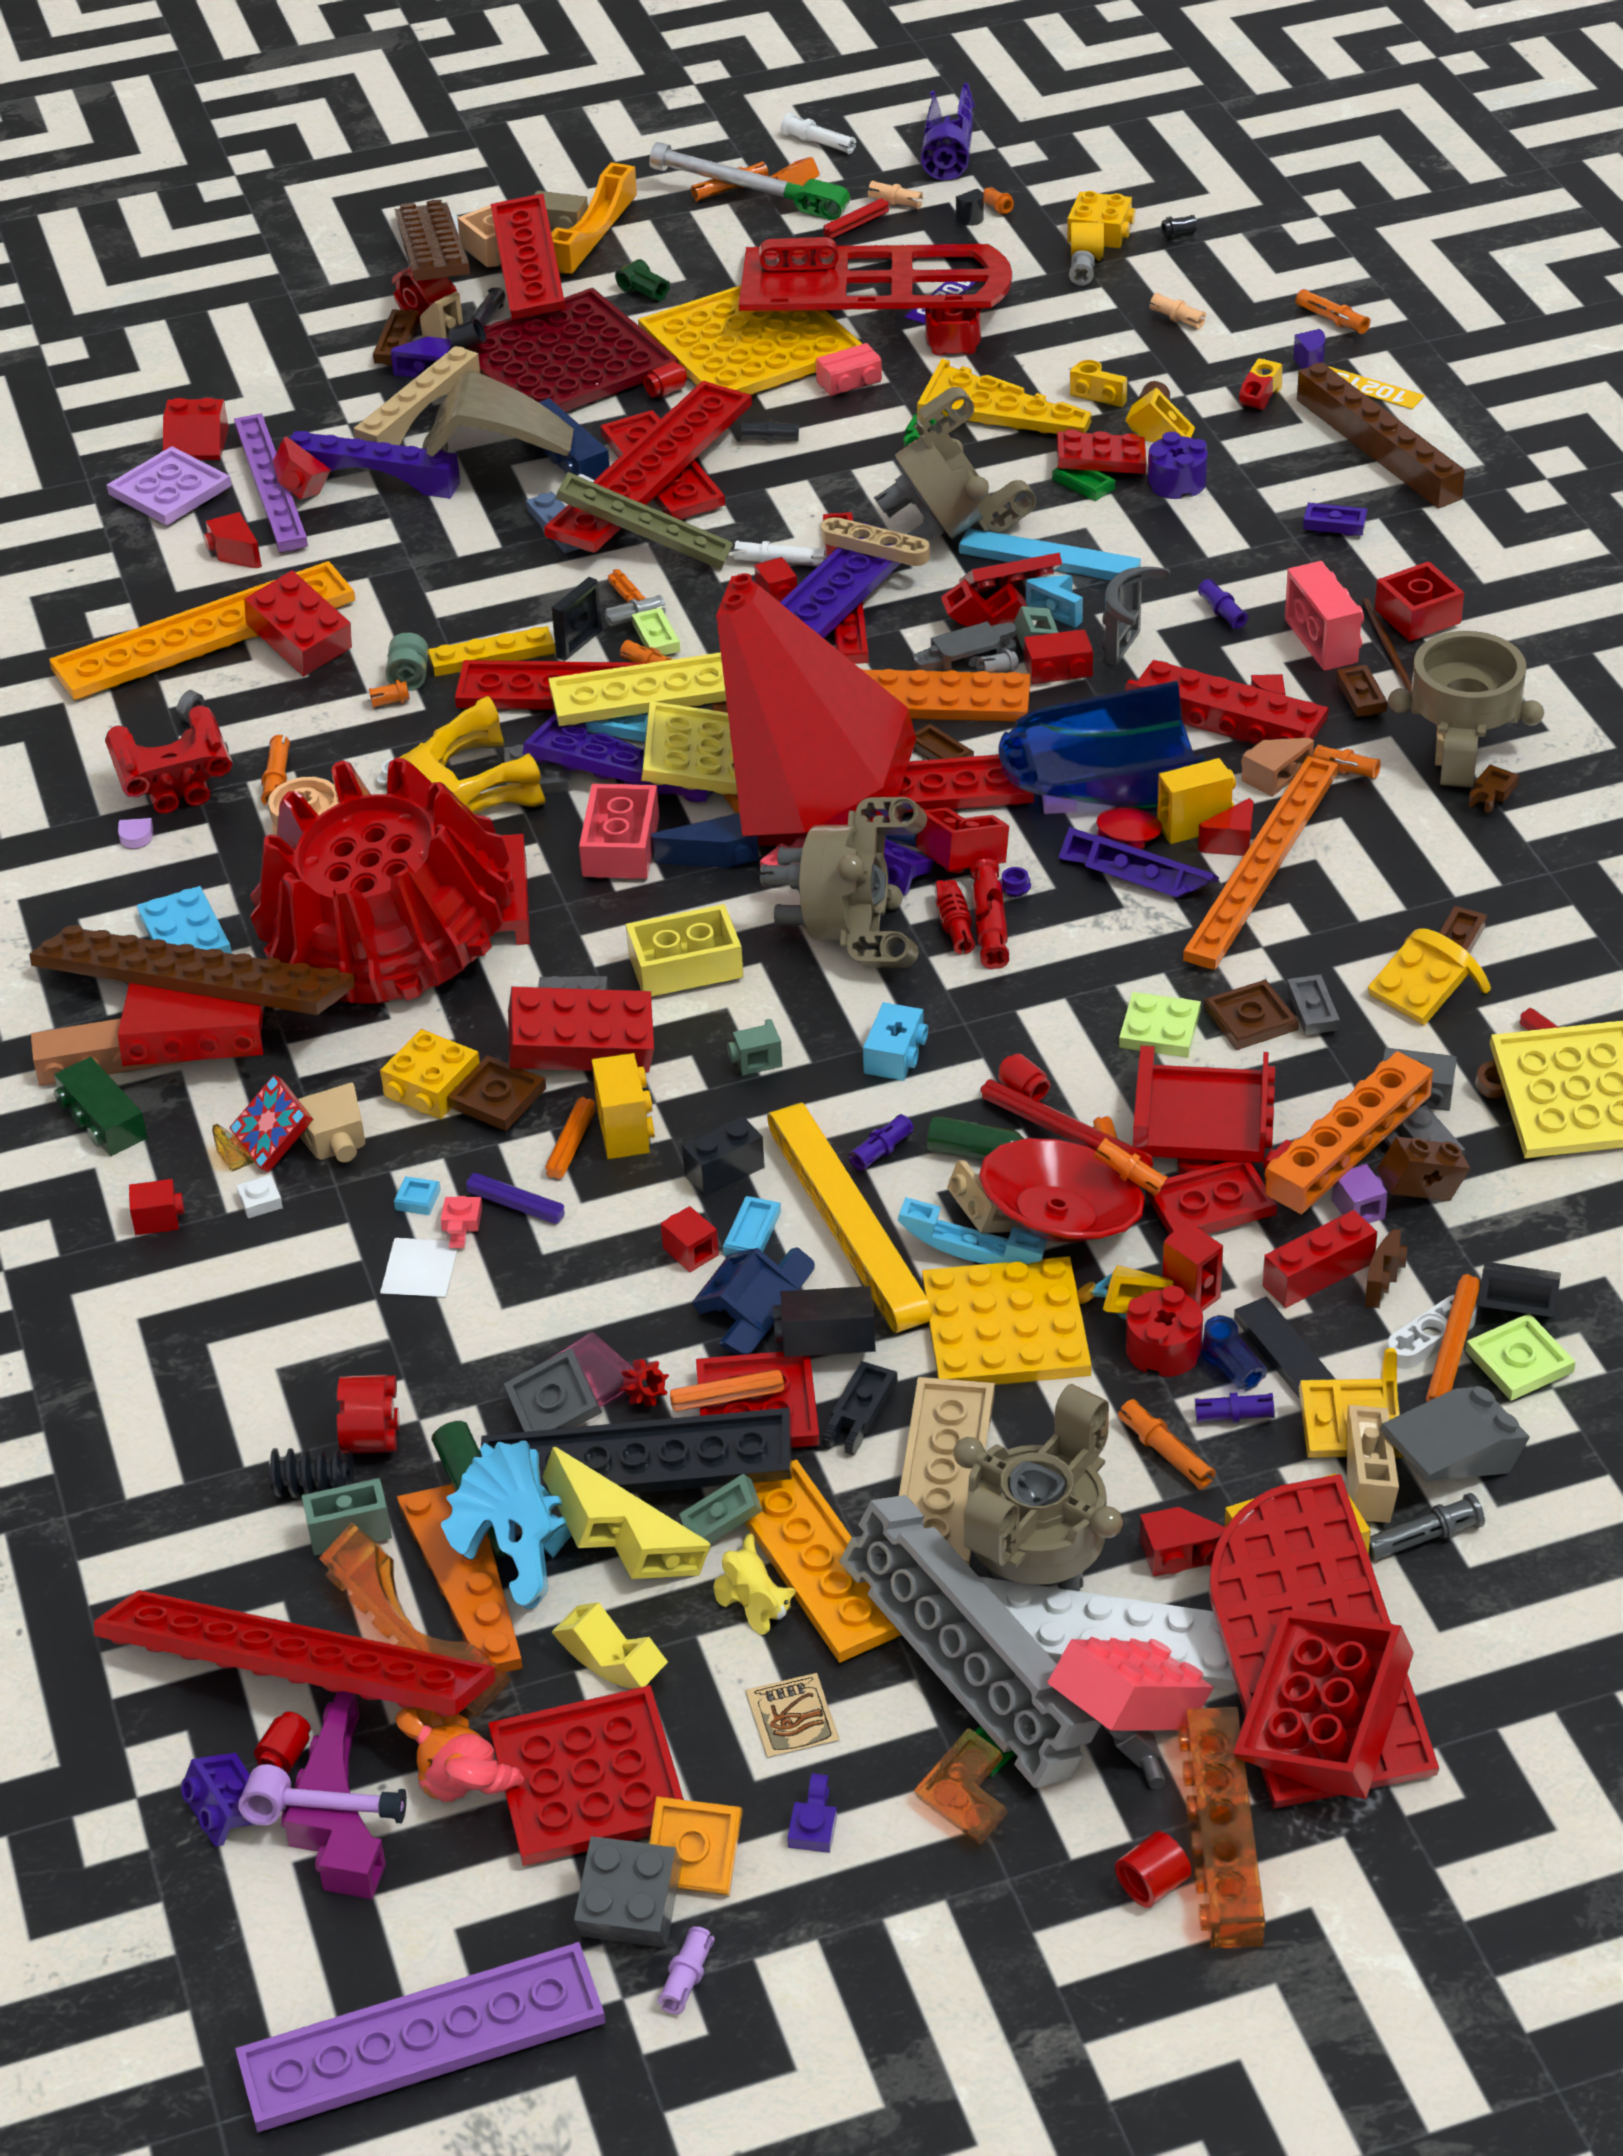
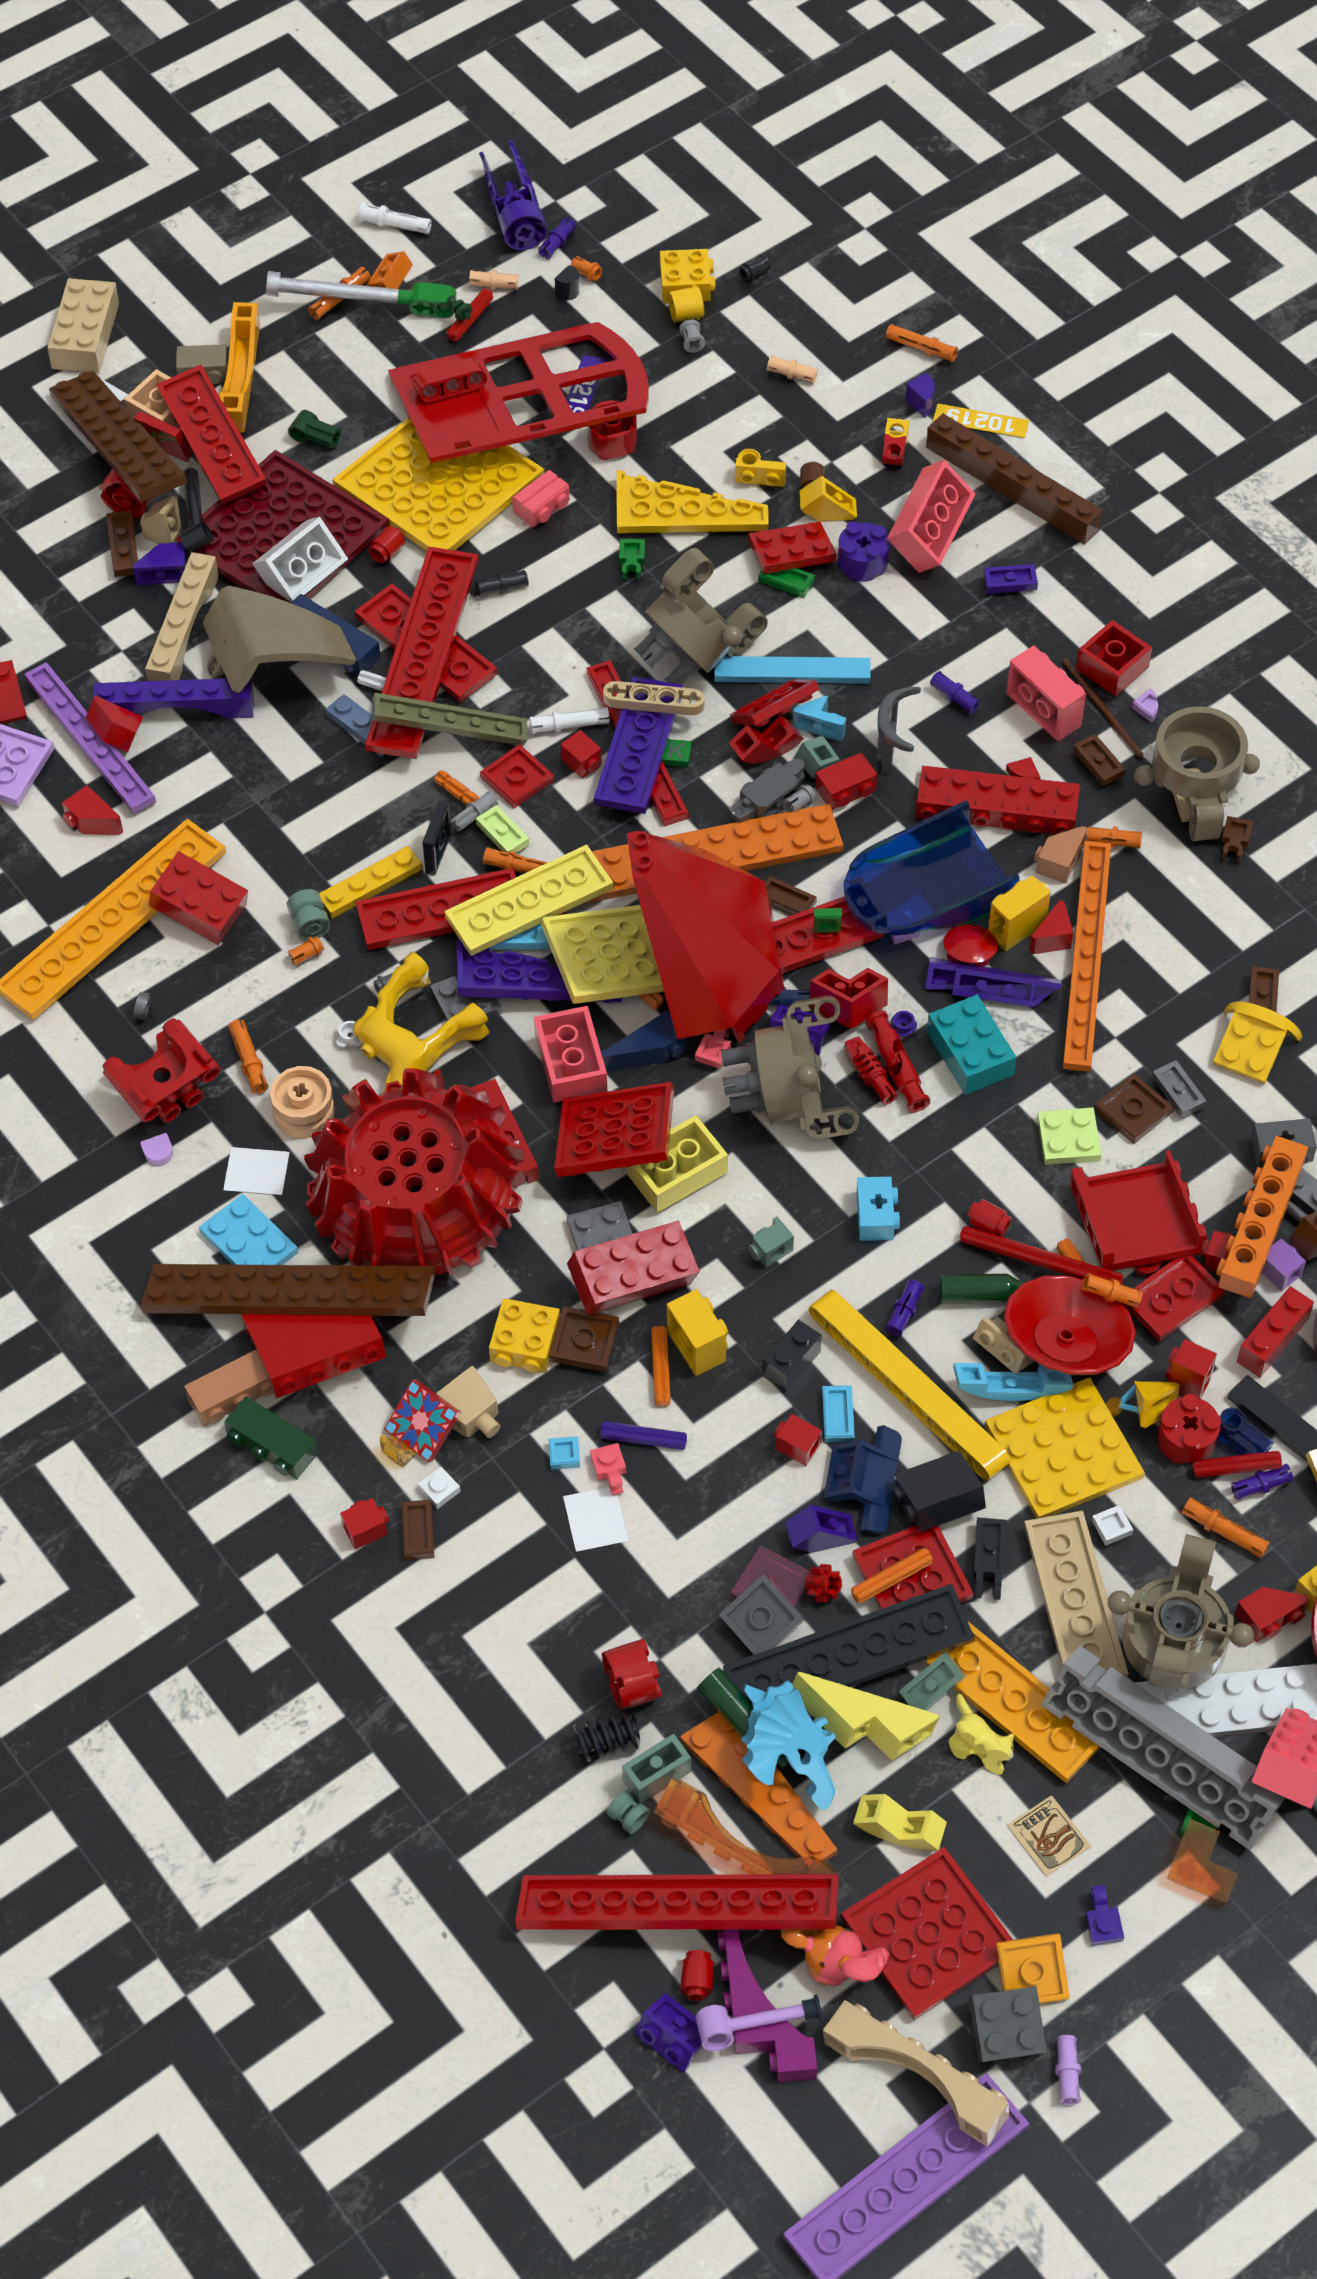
camera: 20 degrees left, 15 degrees up
none -> tan brick [48,278,119,373]
none -> red tile [134,411,192,463]
none -> white sticker [223,1147,290,1195]
none -> white slope [252,517,348,602]
none -> reddish brown tile [401,1500,435,1560]
none -> dark green hair [447,295,472,321]
none -> red tile [480,744,554,809]
none -> dark purple pin [538,217,576,259]
none -> red plate [554,1082,674,1177]
none -> sand green wheel [606,1790,650,1834]
none -> green tile [662,739,692,767]
none -> dark purple slope [785,1505,858,1553]
none -> green tile [813,908,842,933]
none -> tan arch [823,2000,1009,2147]
none -> coral brick [887,459,975,573]
none -> teal brick [927,994,1017,1095]
none -> white plate [1092,1505,1133,1546]
none -> red axle [1193,1451,1282,1478]

